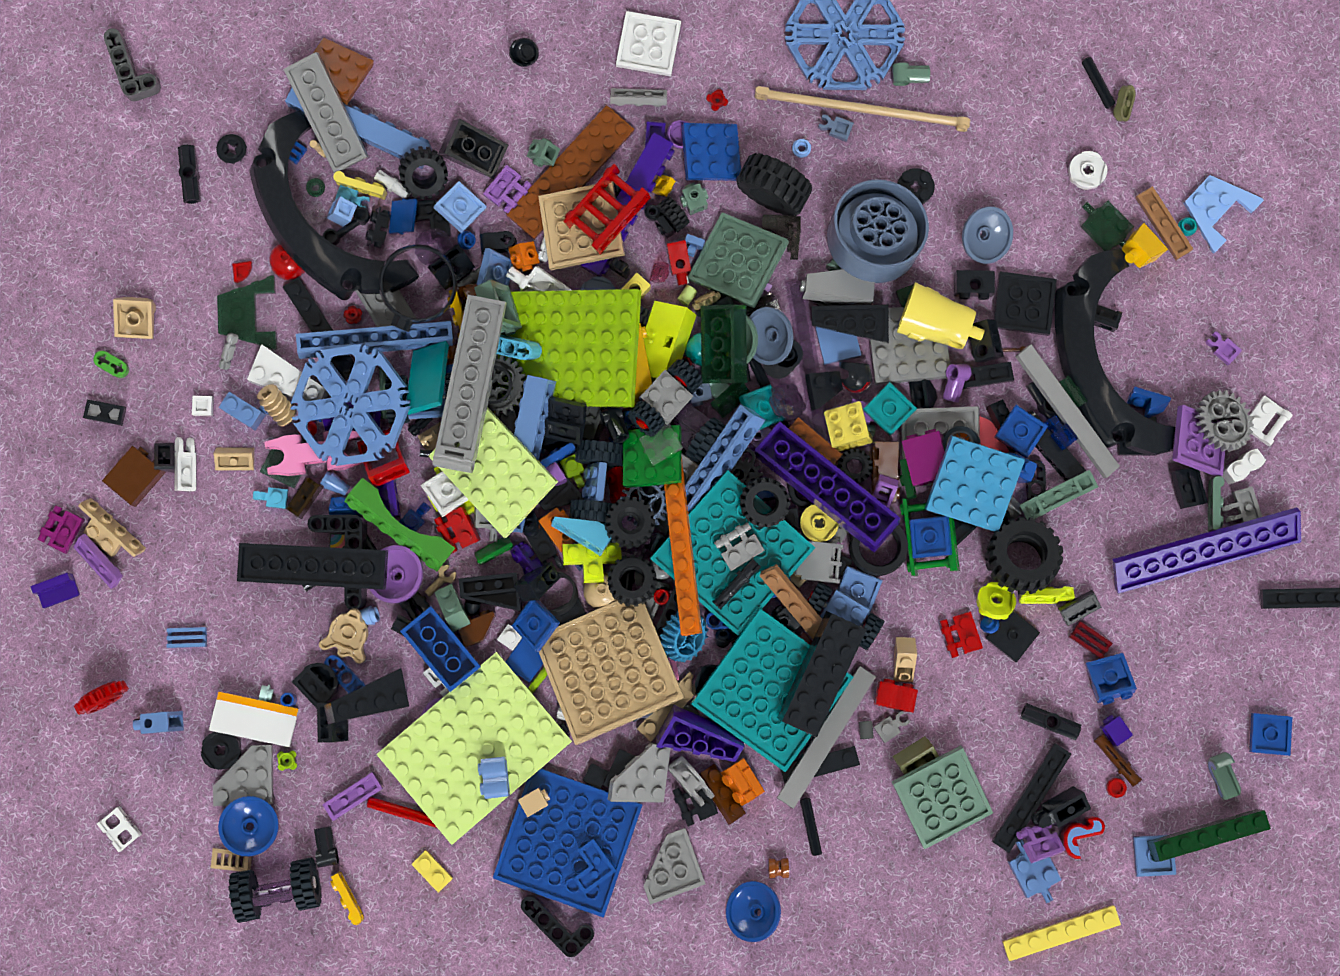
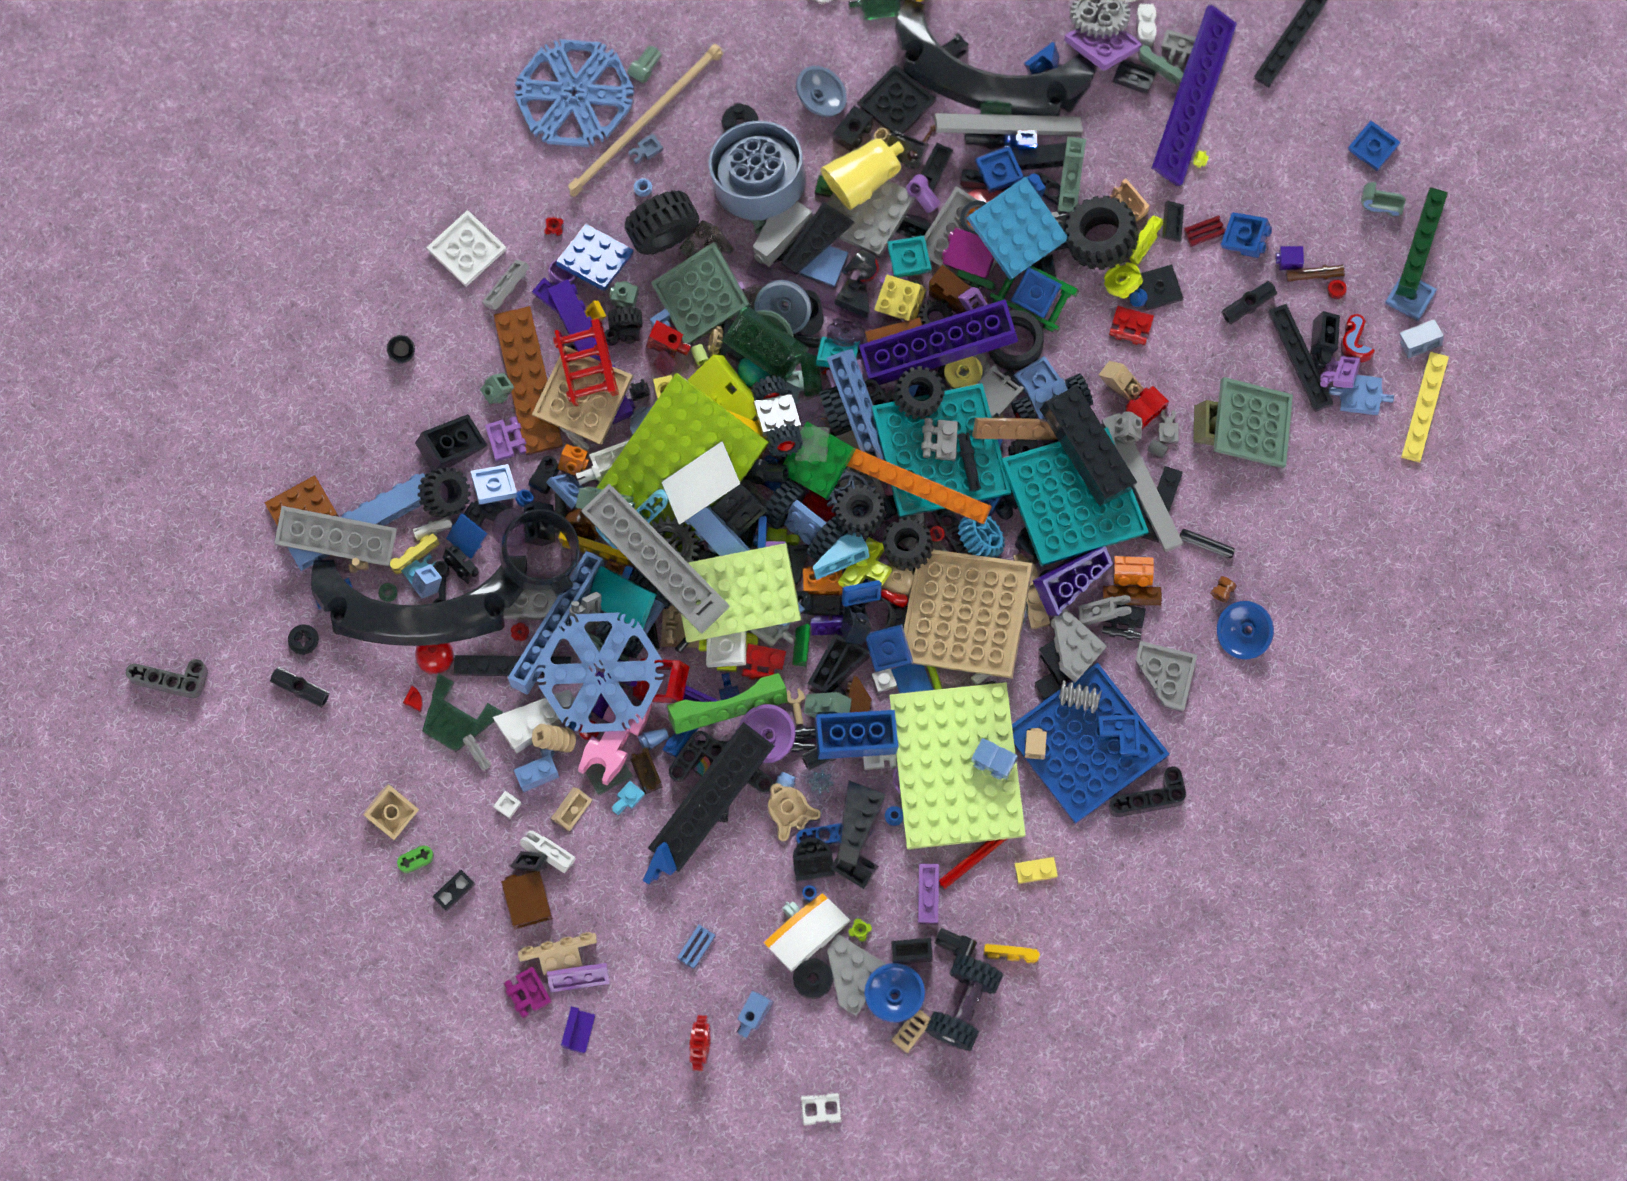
camera: 50 degrees left, 10 degrees down
none -> light grey plate [569,592,601,633]
none -> blue slope [642,842,677,884]
none -> white sticker [662,442,740,525]
none -> clear light blue gear [809,770,834,796]
none -> blue plate [842,580,882,607]
none -> tan plate [874,128,891,144]
none -> red arm [881,588,908,607]
none -> blue plate [885,806,904,826]
none -> black piece [891,938,933,964]
none -> light grey piece [1059,680,1102,713]
none -> light nougat hinge [1110,179,1149,222]
none -> light grey brick [1114,412,1142,444]
none -> neon yellow plate [1193,150,1209,168]
none -> hinge [1399,319,1444,359]

